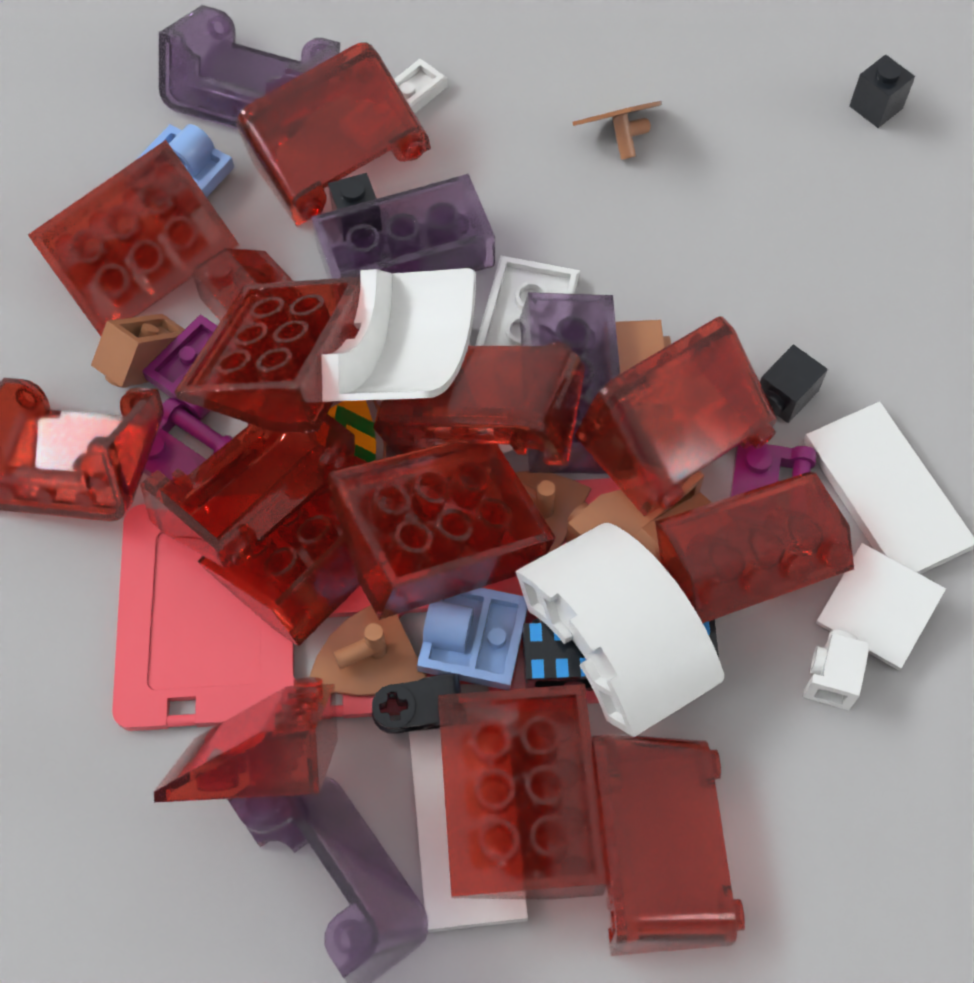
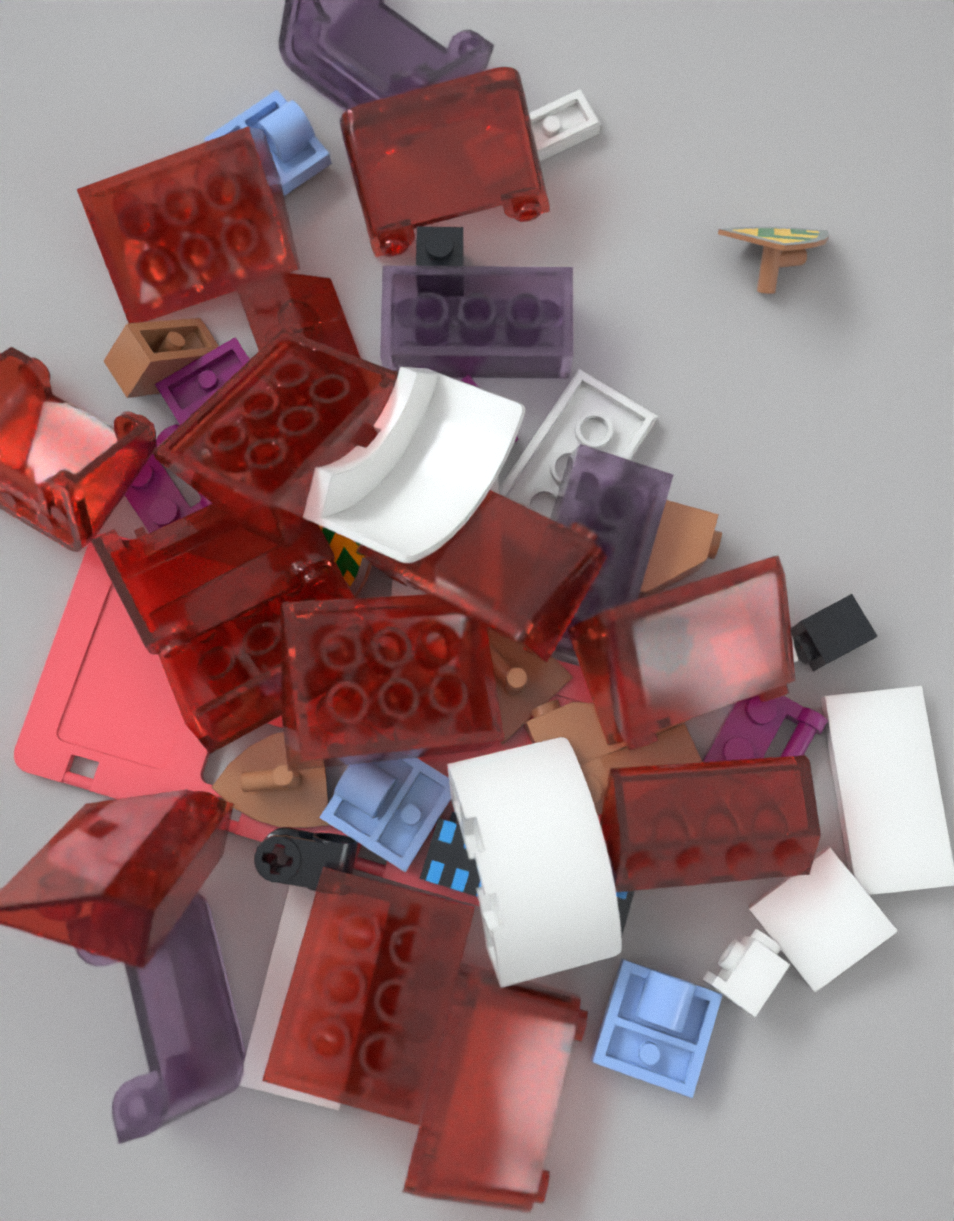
camera: 20 degrees right, 15 degrees up
none -> light blue plate [591,958,723,1098]

